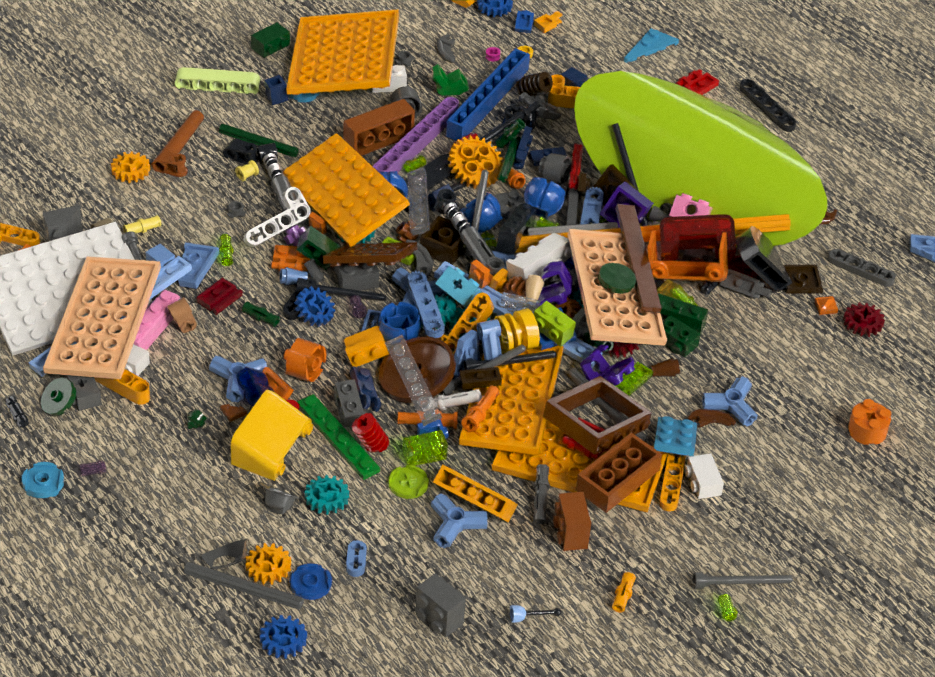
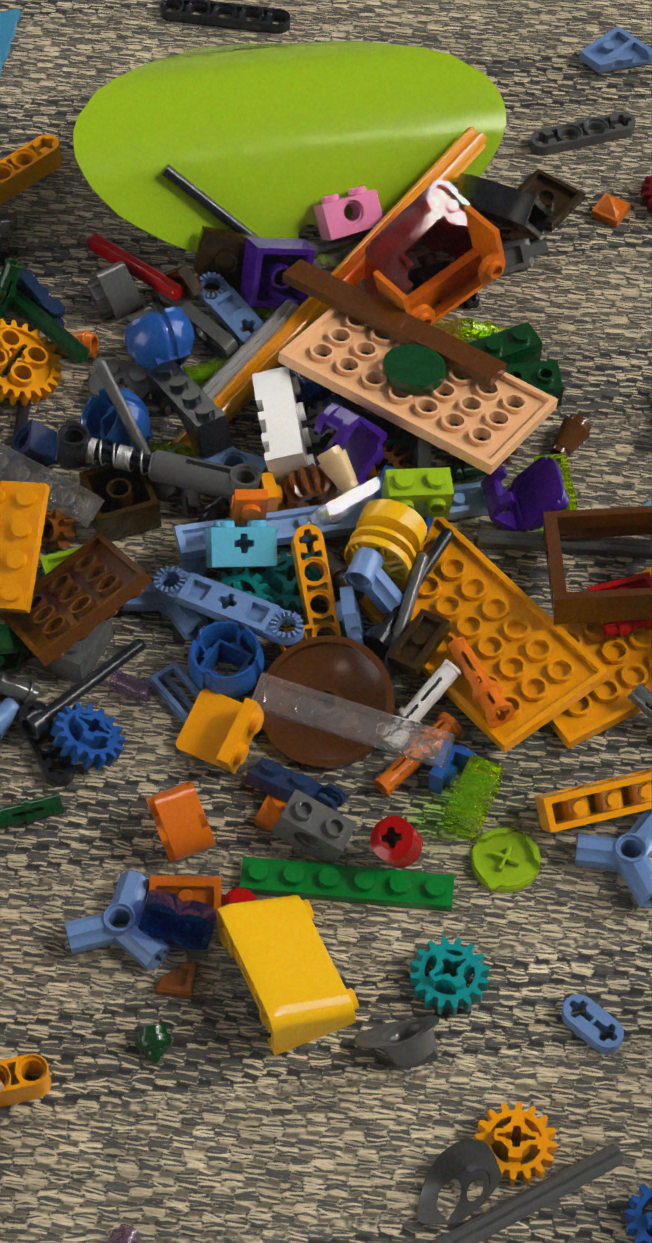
camera: 45 degrees left, 10 degrees up
blue tile [290,563,332,600] -> none
dark grey piece [406,239,434,278] -> none
dark blue plate [529,147,567,166] -> none
red plate [675,69,719,95] -> none

